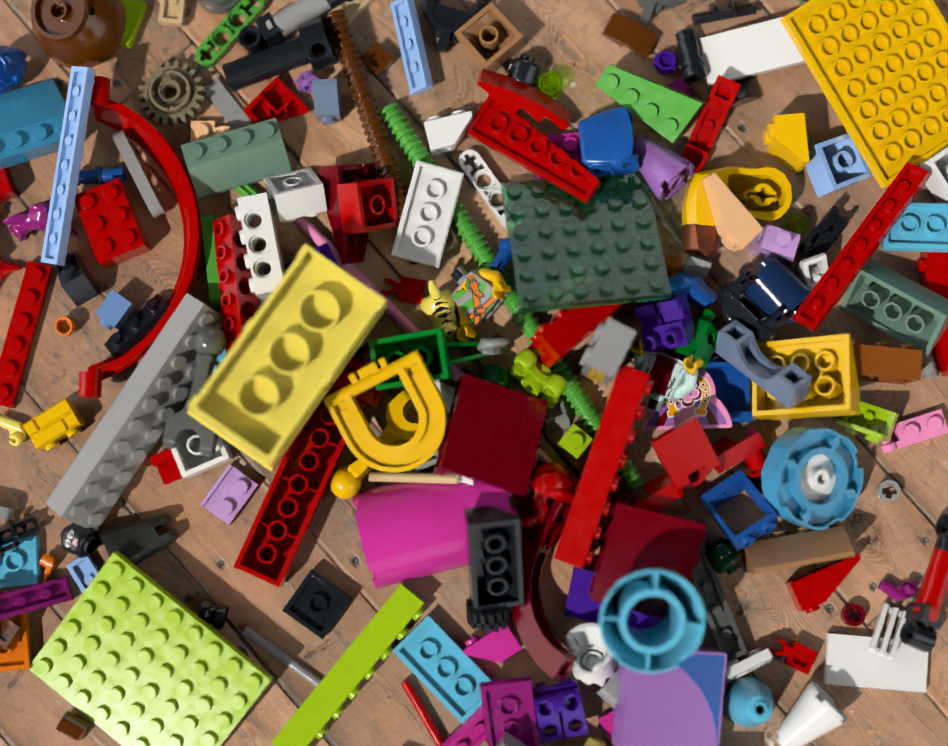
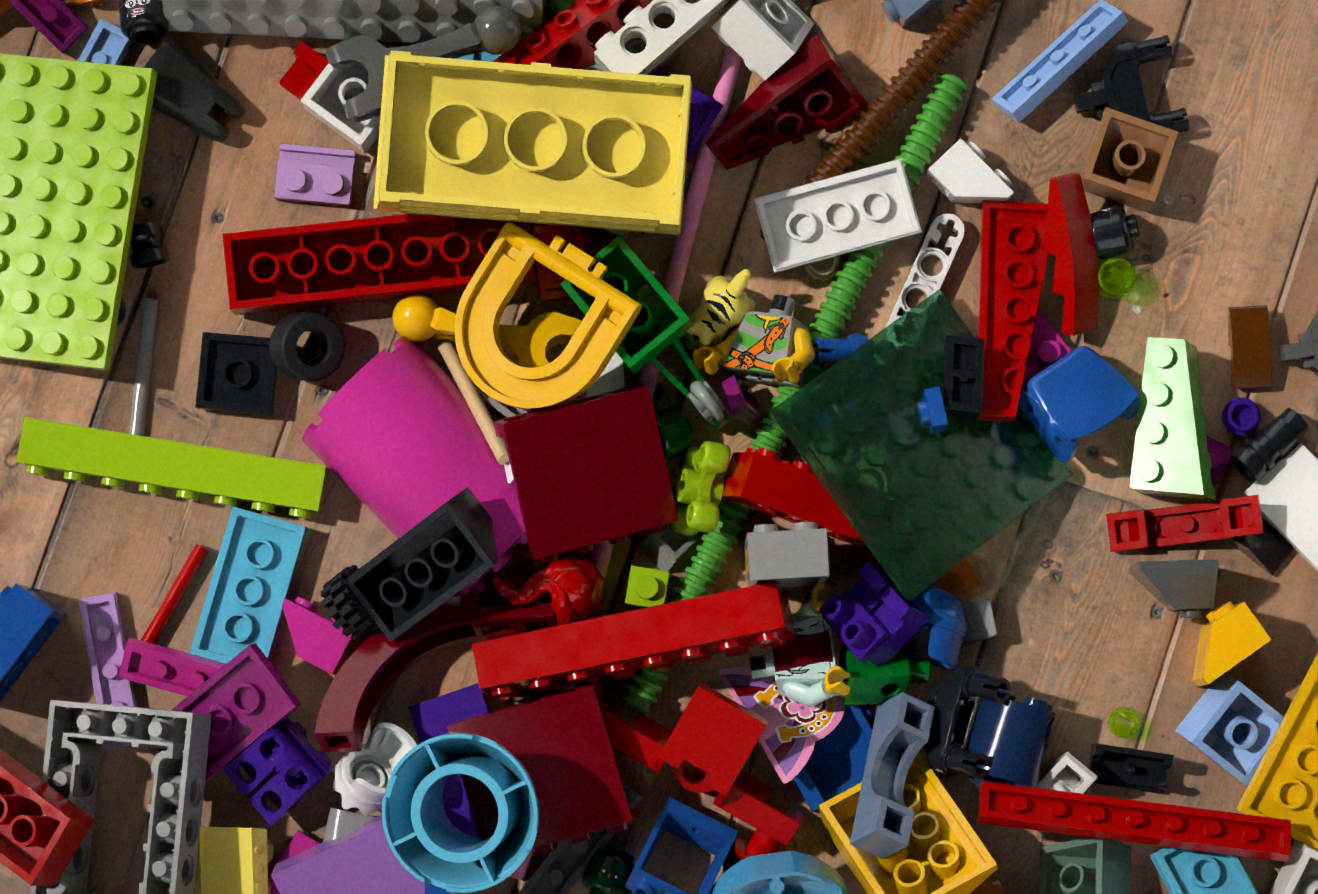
camera: 60 degrees right, 0 degrees up
red brick [337,177,399,234] -> none
reddish brown plate [360,42,394,78] -> none
red plate [381,276,426,305] -> none
medium lavender cone [633,135,695,201] -> none
yellow piece [681,166,792,255] -> none
light nougat slope [702,173,763,252] -> none
lavender torso [748,225,801,267] -> none
none -> black tyre [269,311,345,381]
none -> magenta plate [722,375,763,428]
none -> blue plate [917,386,948,435]
none -> black hinge [943,335,984,425]
none -> dark grey slope [1130,560,1218,618]

